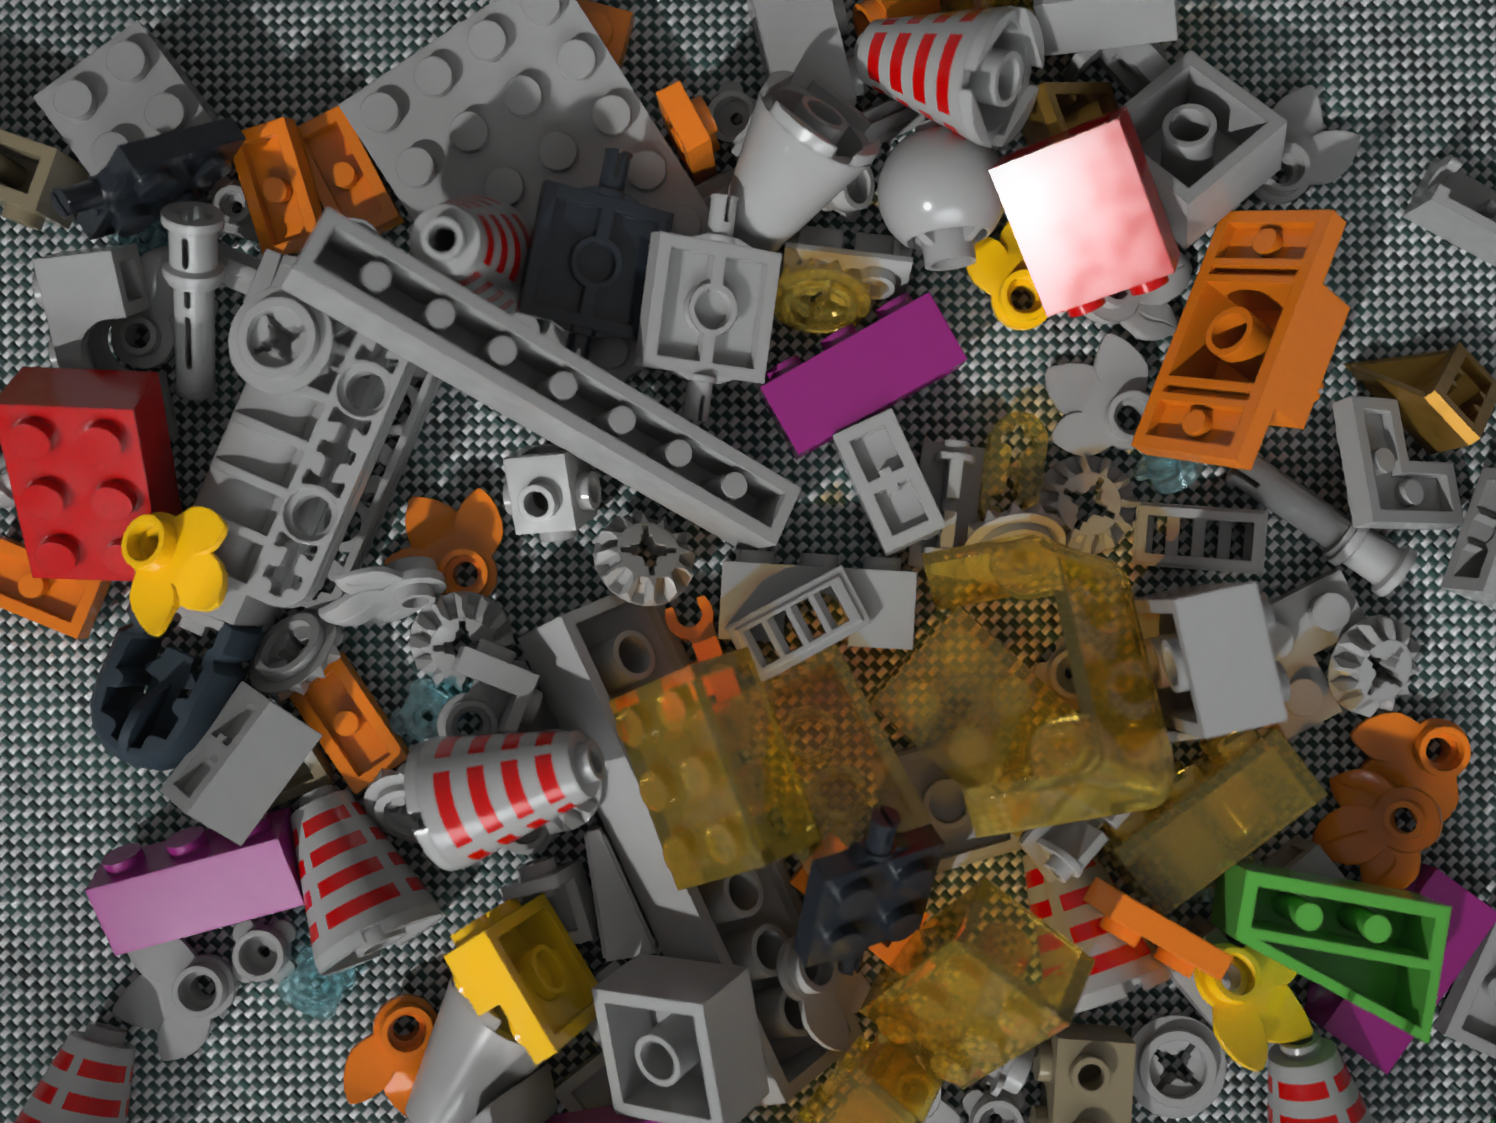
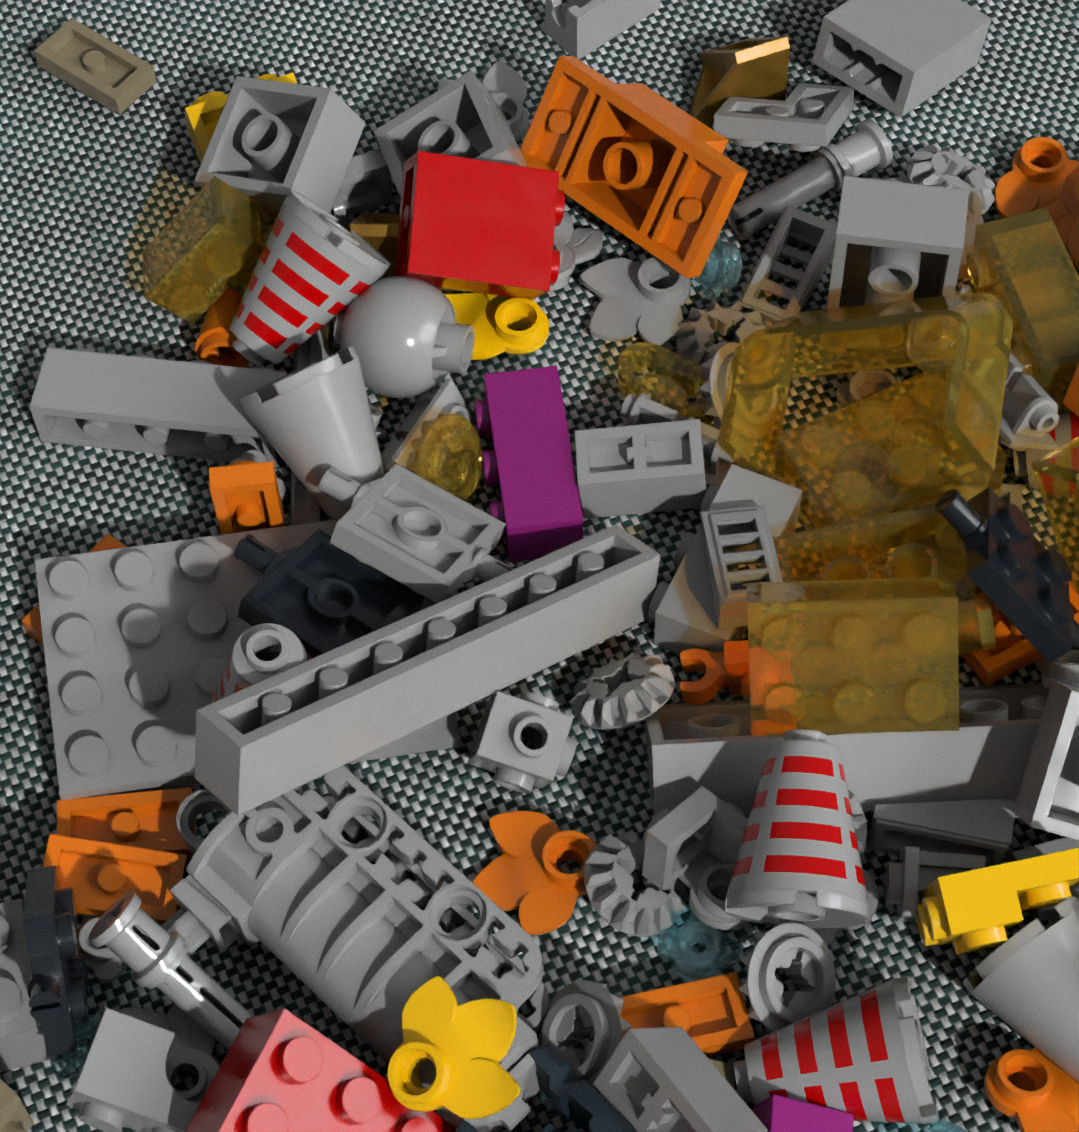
camera: 65 degrees left, 30 degrees down
light grey gear [228,286,339,396] -> none
light grey plate [318,556,447,626] -> none

